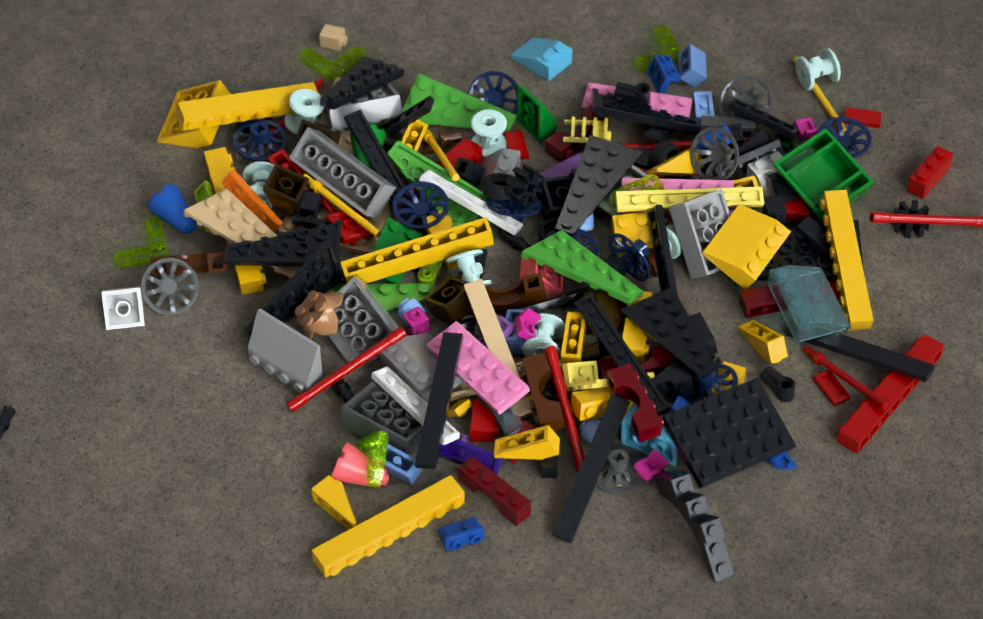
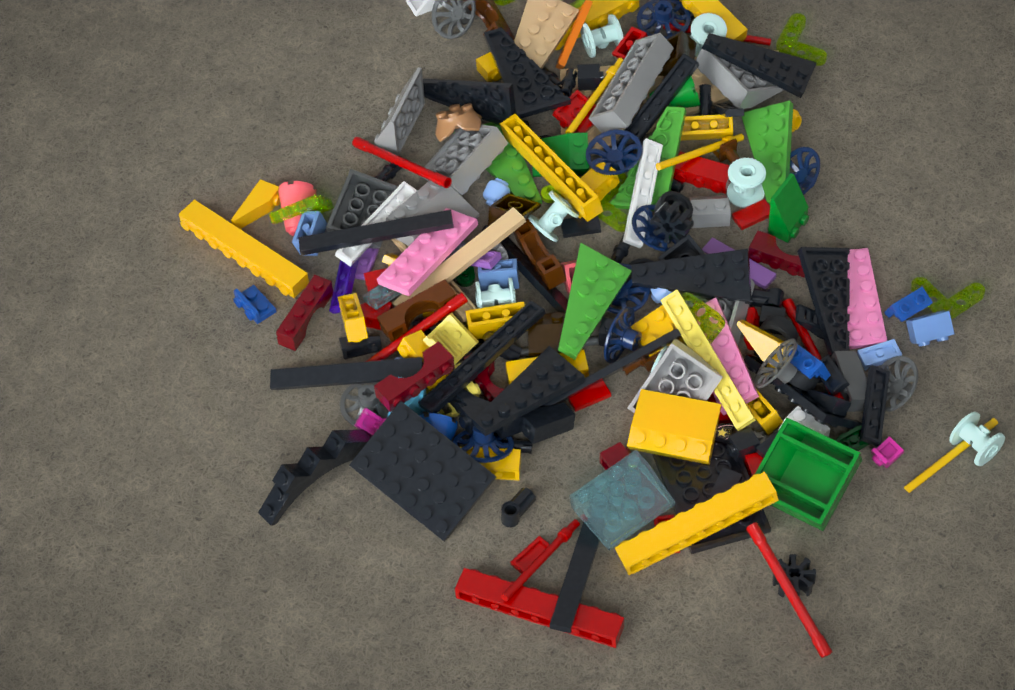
camera: 75 degrees right, 5 degrees up
dark brown slope [263,163,309,217] -> none
tan brick [319,24,347,51] -> none
dark pink bracket [403,307,429,336] -> none
black brick [455,157,486,185] -> none
medium azure slope [509,37,572,81] -> none
dark pink bracket [514,308,541,340] -> none
light yellow plate [563,116,611,143] -> none
black piece [614,82,651,105] -> none
yellow slope [737,320,788,364] -> none
blue tile [768,452,797,470] -> none
dark blue wheel [817,117,872,158] -> none
red tile [844,107,882,129] -> none
red brick [907,145,953,199] -> none

